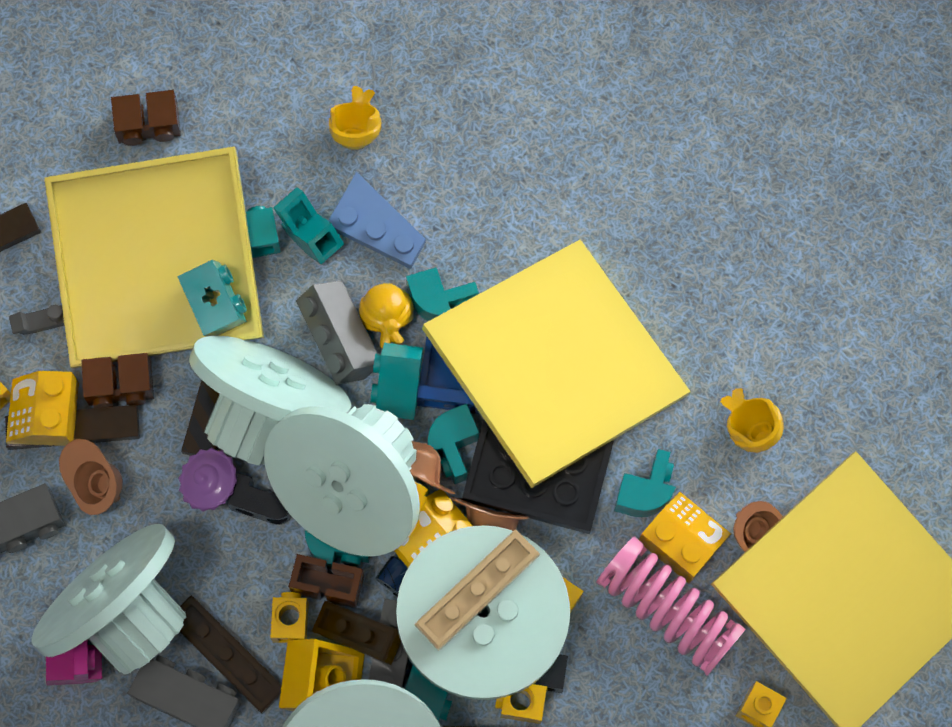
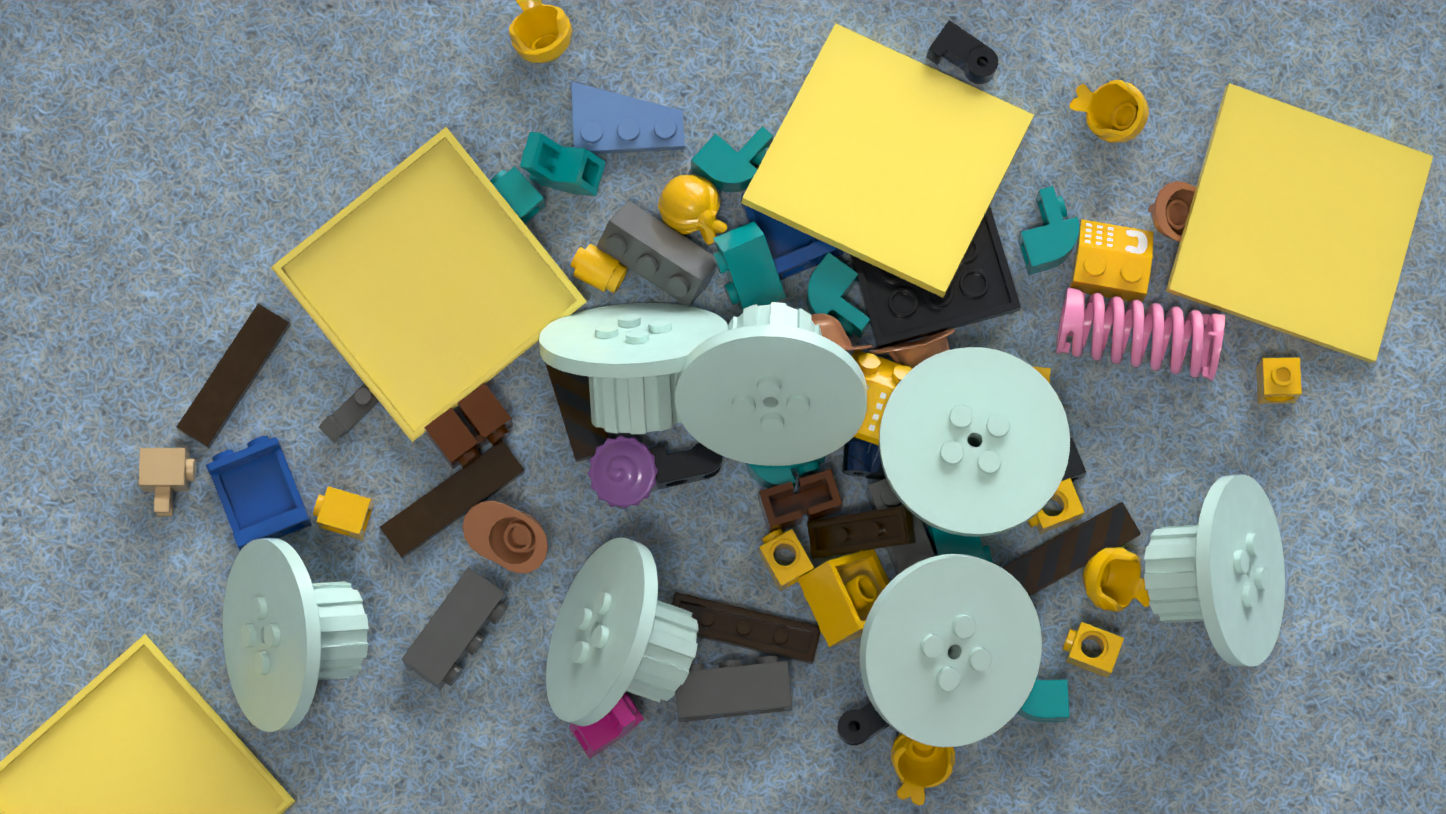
camera: 30 degrees left, 5 degrees up
yellow slope [6,371,79,446] -> none
reddish brown piece [111,89,181,146] -> none
teal brick [177,260,247,337] -> none
tan tile [415,529,540,651] -> none
none -> yellow brick [570,244,628,294]
none -> black leg [926,20,998,84]

